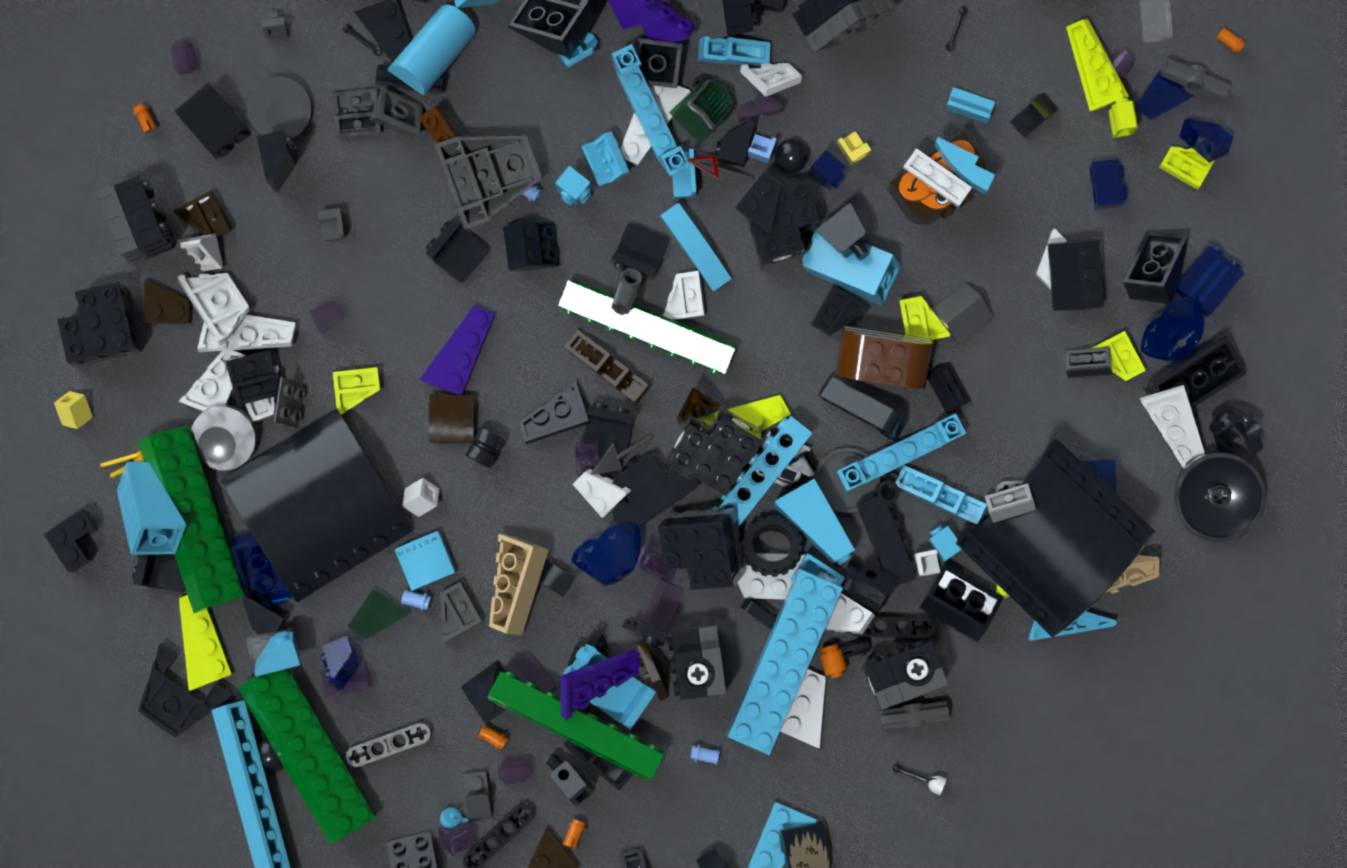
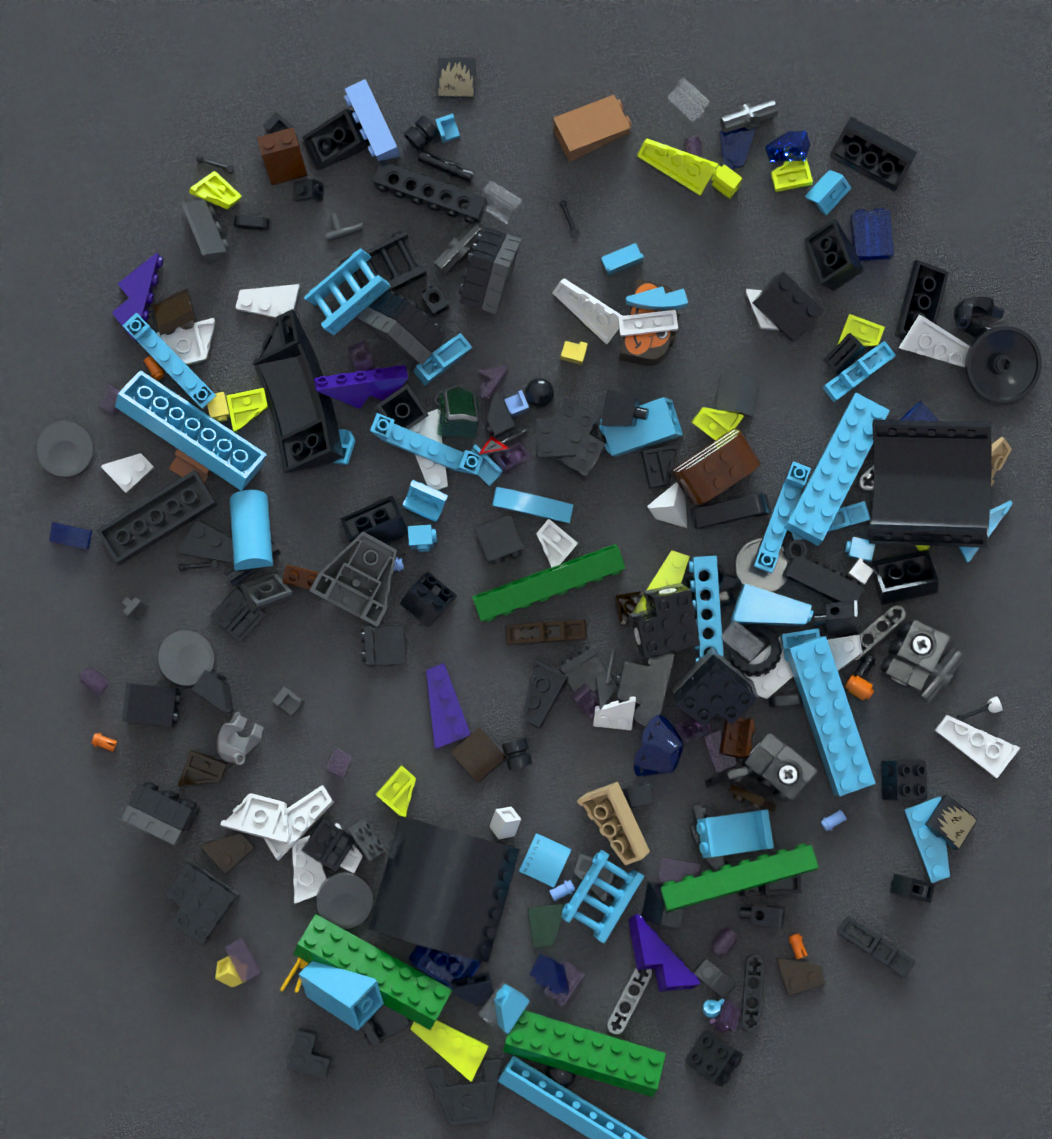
camera: 40 degrees left, 0 degrees up
white slope [177,234,223,271] -> none
orange pin [478,725,508,750] -> none
dark purple wing [561,649,639,720] -> none
dark grey piece [611,268,642,315] -> none
white wing [740,63,802,97] -> none
white wing [780,669,826,748] -> none
clear blue brick [809,150,846,191] -> none
black slope [927,362,971,414] -> none
light grey slope [985,483,1036,523] -> none
black slope [1010,93,1059,138] -> none
clear blue brick [1089,159,1127,210] -> none
clear blue piece [1140,296,1204,361] -> none
orange pin [1216,27,1246,53] -> none
none -> light grey piece [216,712,264,765]
none -> clear purple panel [225,937,262,982]
none -> black slope [340,495,408,544]
none -> clear purple slope [493,441,531,474]
none -> white wing [552,278,622,344]
none -> medium azure fence [561,850,644,943]
none -> dark purple slope [628,914,700,992]
none -> white slope [647,482,688,528]
none -> clear panel [720,620,764,662]
none -> reddish brown bracket [720,718,755,758]
none -> medium azure brick [784,393,890,546]
none -> medium azure panel [805,170,851,215]
none -> medium azure slope [822,341,896,402]
none -> black slope [829,117,917,191]
none -> black bracket [881,761,927,800]
none -> white wing [934,715,1020,778]

